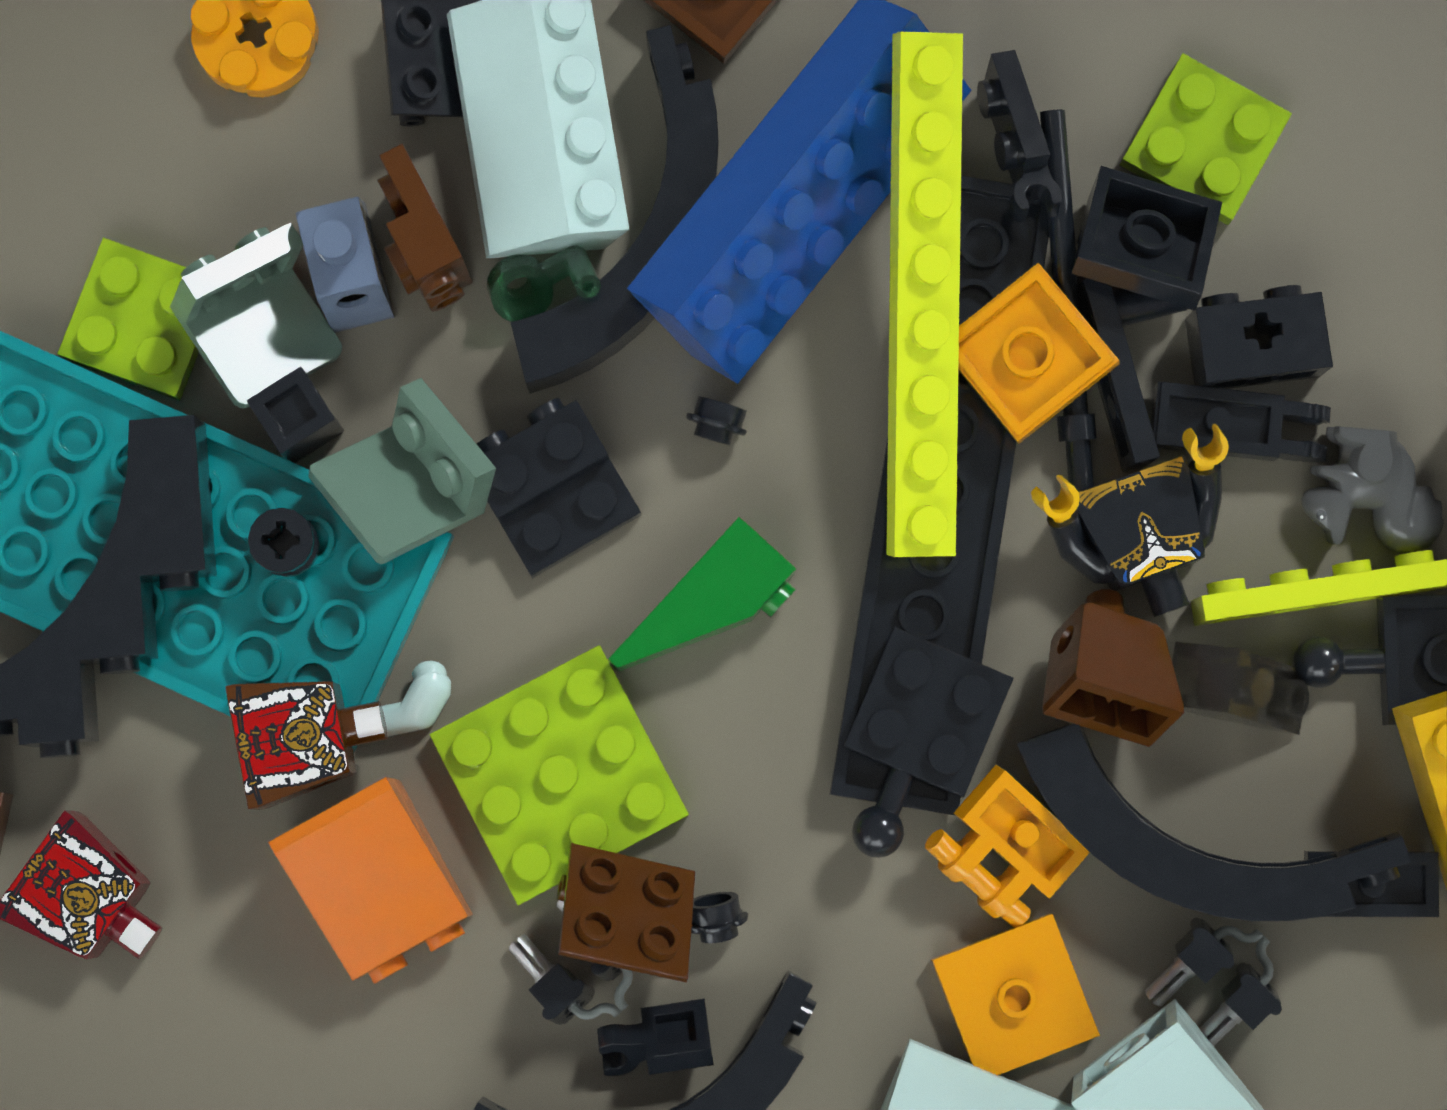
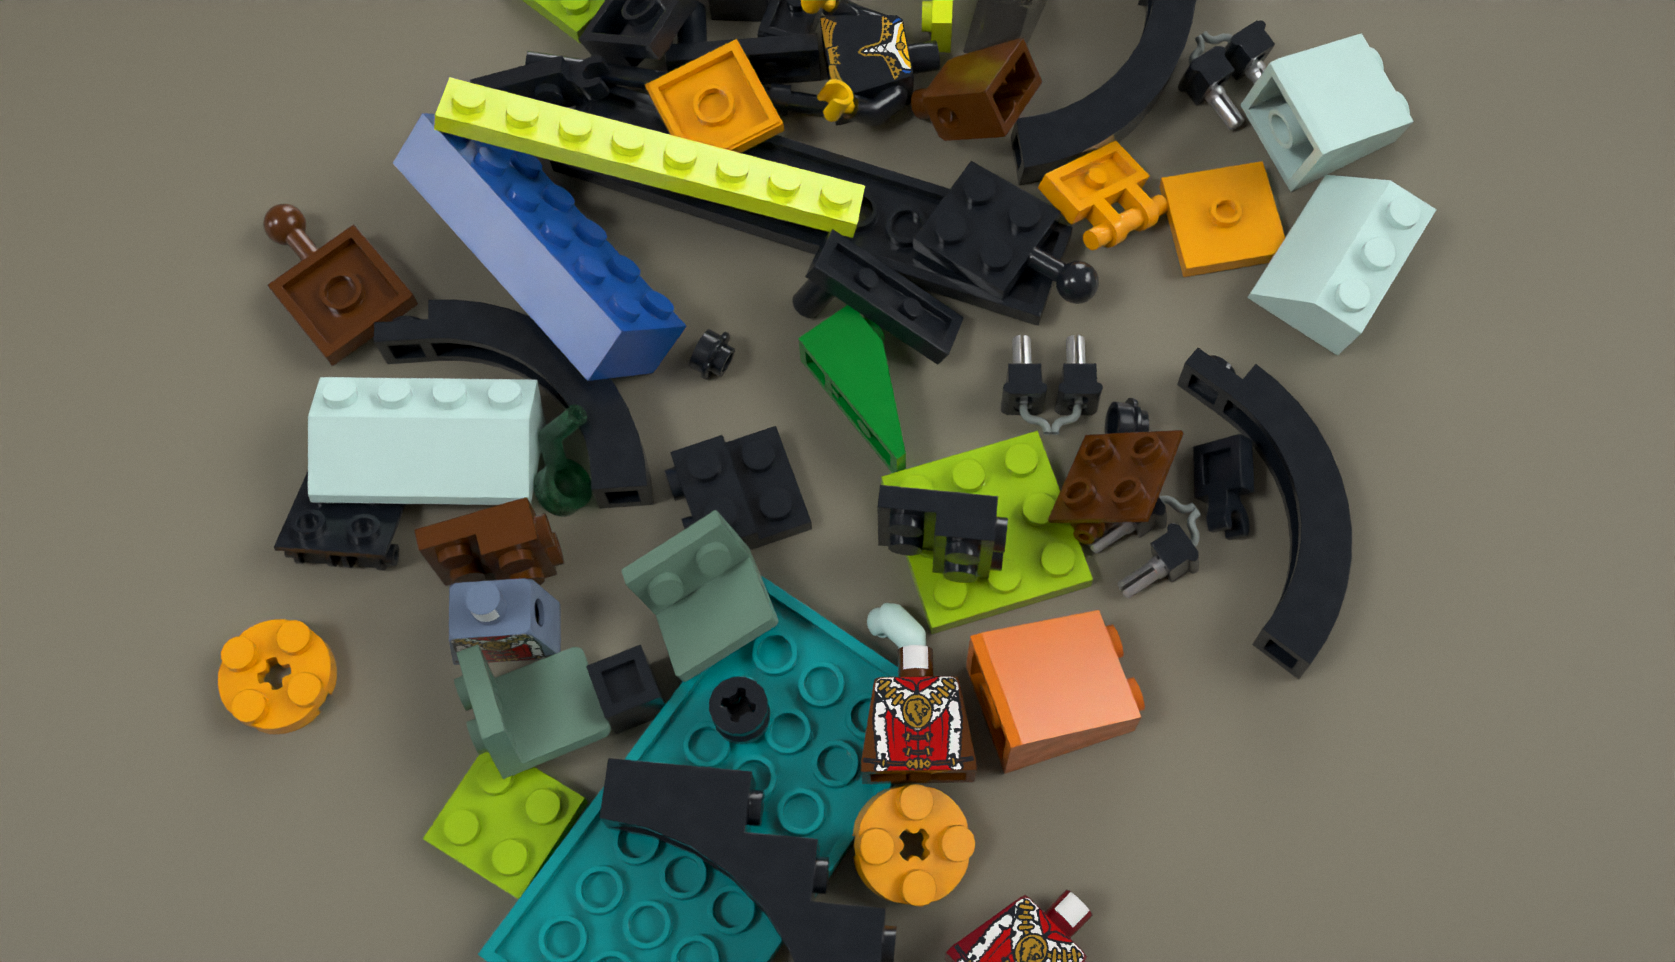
camera: 70 degrees left, 15 degrees down
none -> black piece [792,229,964,365]
none -> light orange plate [852,784,975,907]
none -> black plate [877,485,1008,583]
none -> black piece [1001,335,1103,435]

